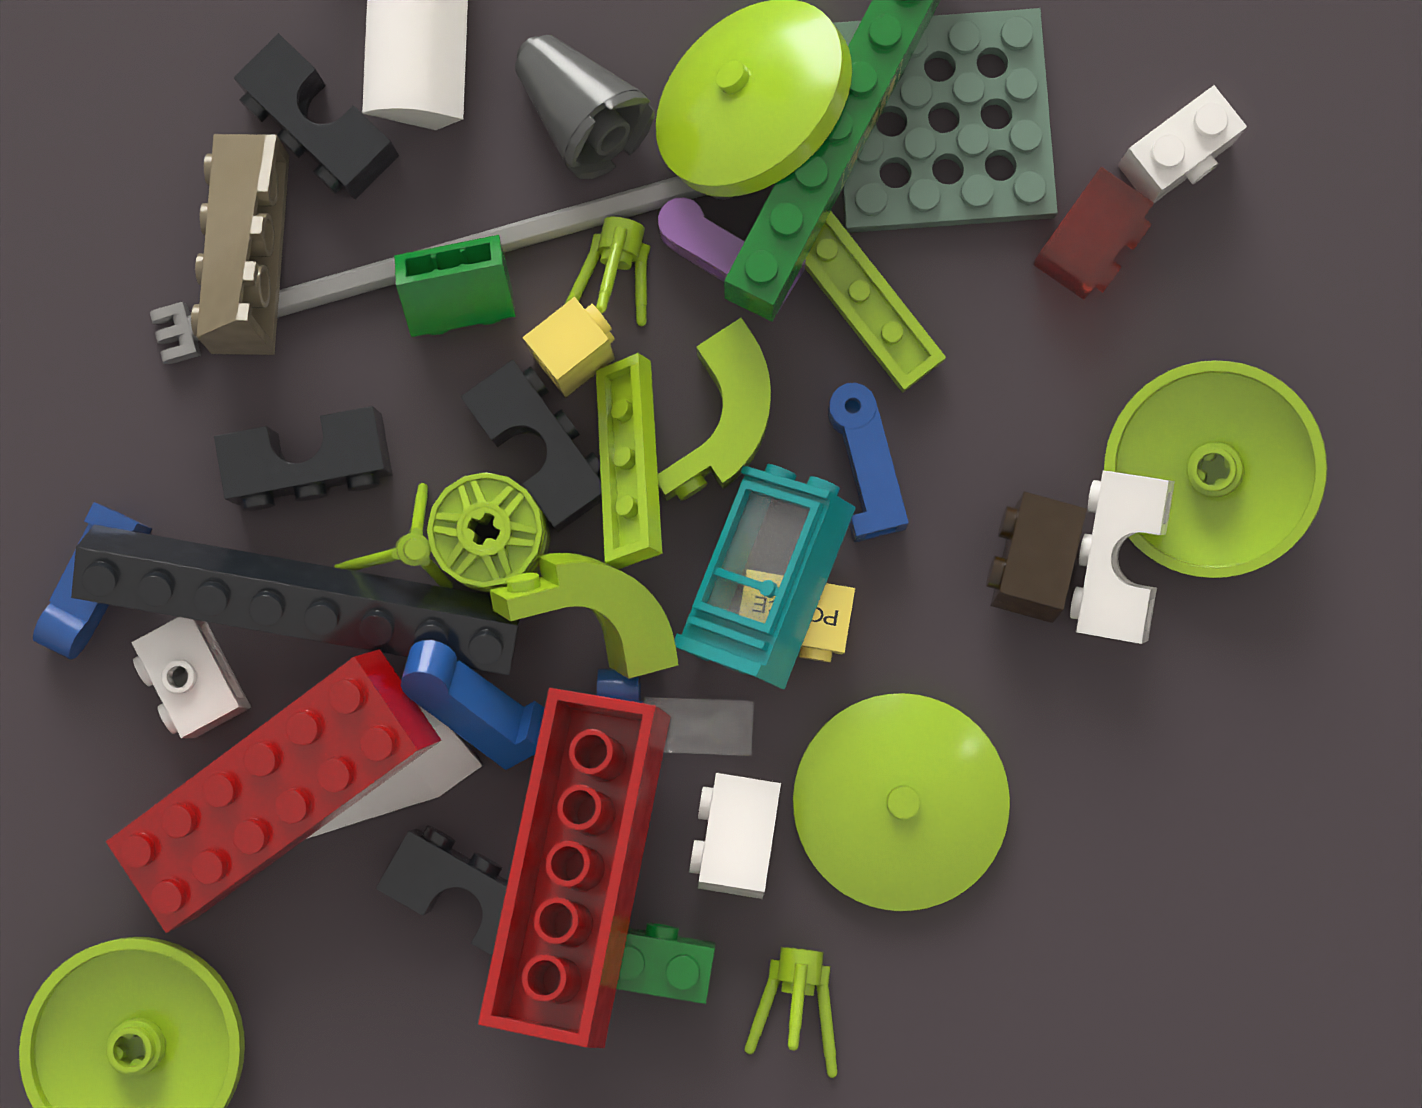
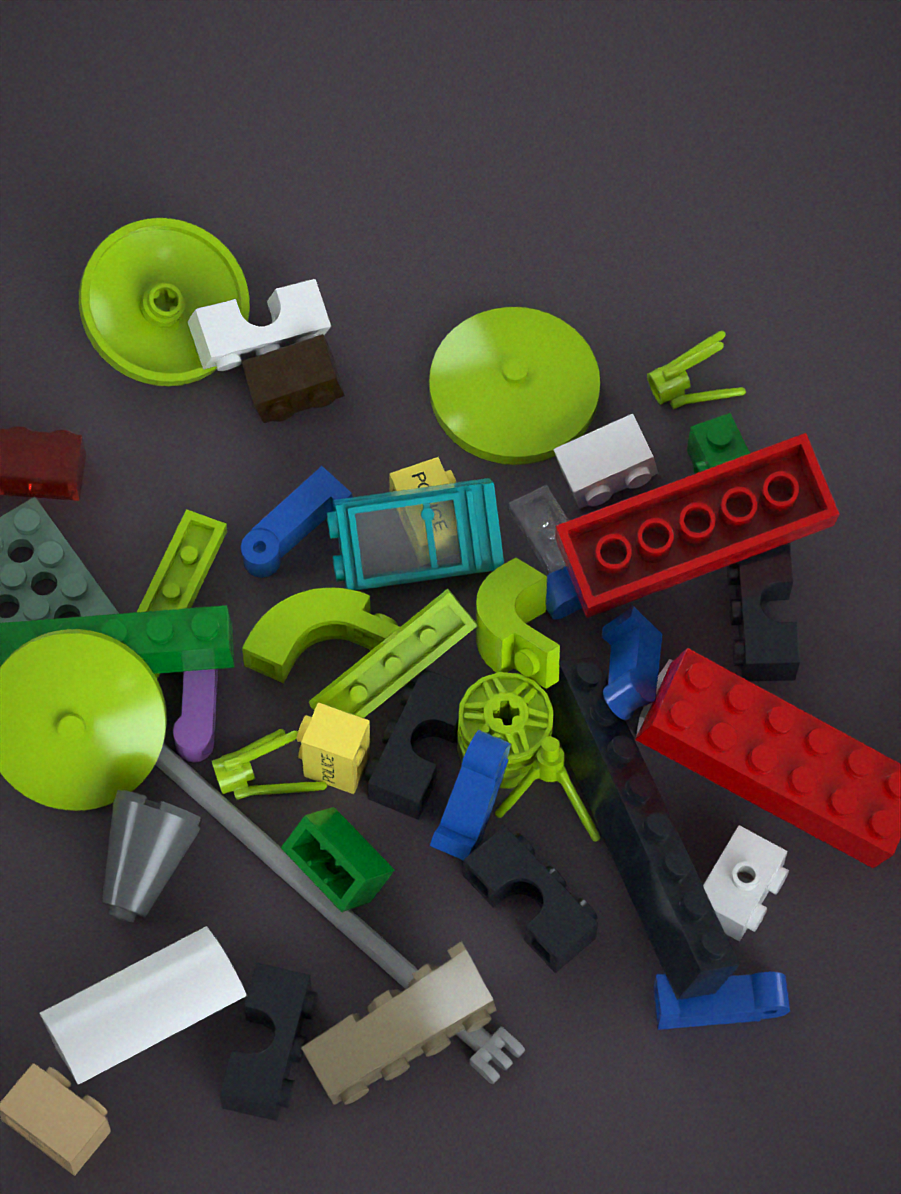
camera: 130 degrees left, 20 degrees down
none -> blue leg [429,730,511,861]

